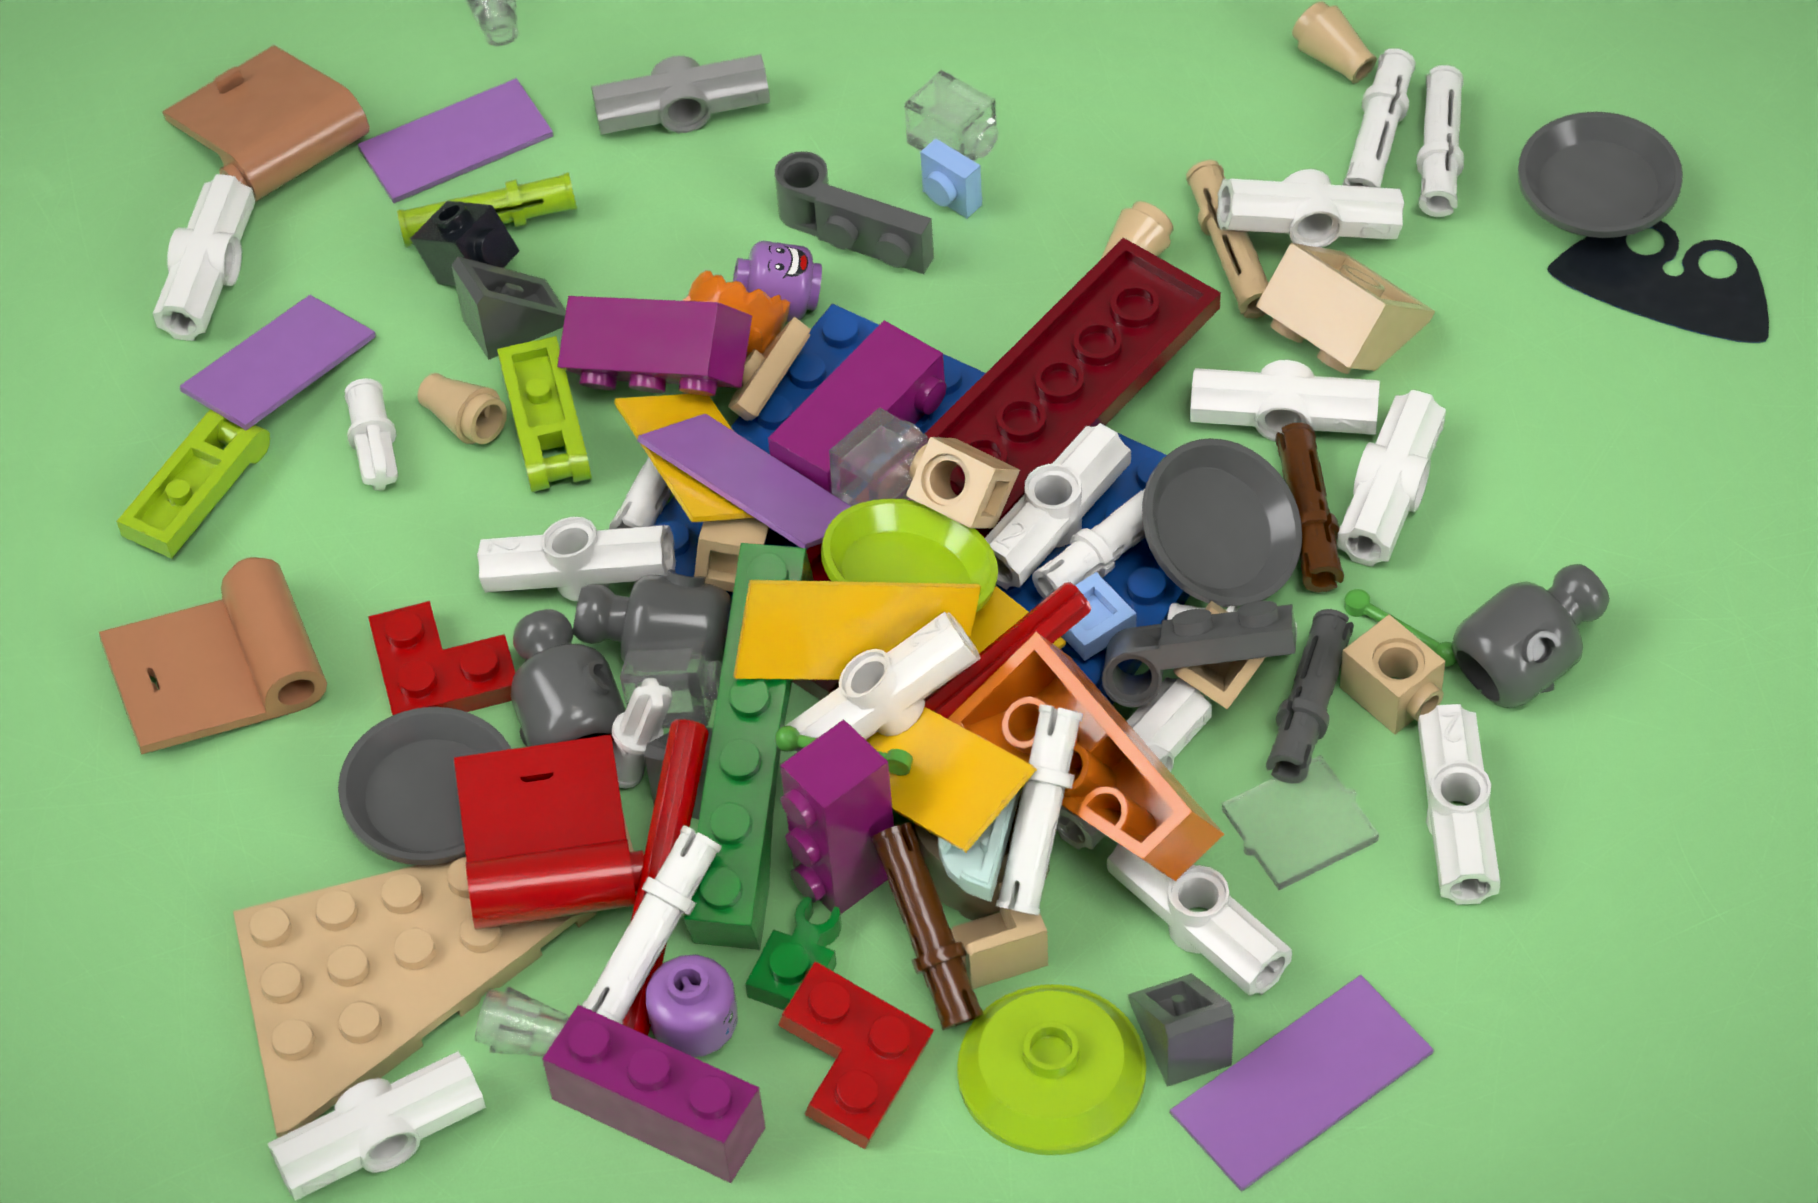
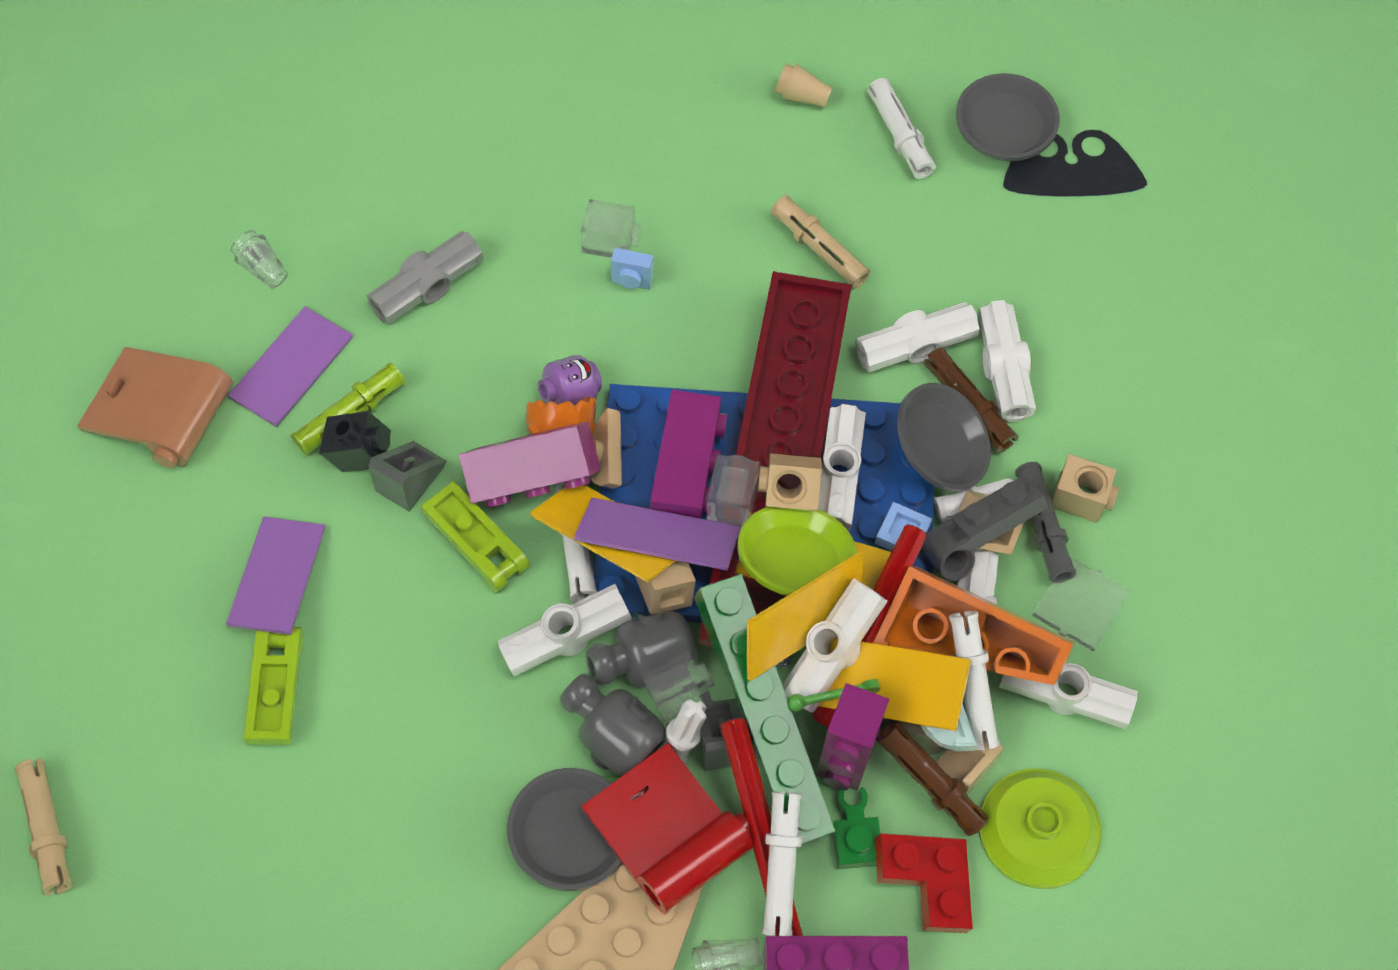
camera: 35 degrees left, 10 degrees up
nougat door [99,557,327,755] -> none
white piece [153,174,255,341] -> none
white axle [345,378,398,491] -> none
red plate [368,601,515,715] -> none
tan cone [418,373,507,444] -> none
medium lavender head [646,954,738,1057] -> none
dark grey plate [774,151,934,274] -> none
white pin [1032,489,1146,599] -> none
tan cone [1101,201,1173,259] -> none
dark grey slope [1128,973,1234,1087] -> none
medium lavender piece [1170,975,1434,1192] -> none
white piece [1217,169,1404,248] -> none
tan slope [1256,243,1436,374] -> none
white pin [1342,48,1416,188] -> none
bright green hinge [1345,589,1457,667] -> none
white piece [1418,704,1500,905] -> none
dark grey piece [1452,564,1610,708] -> none

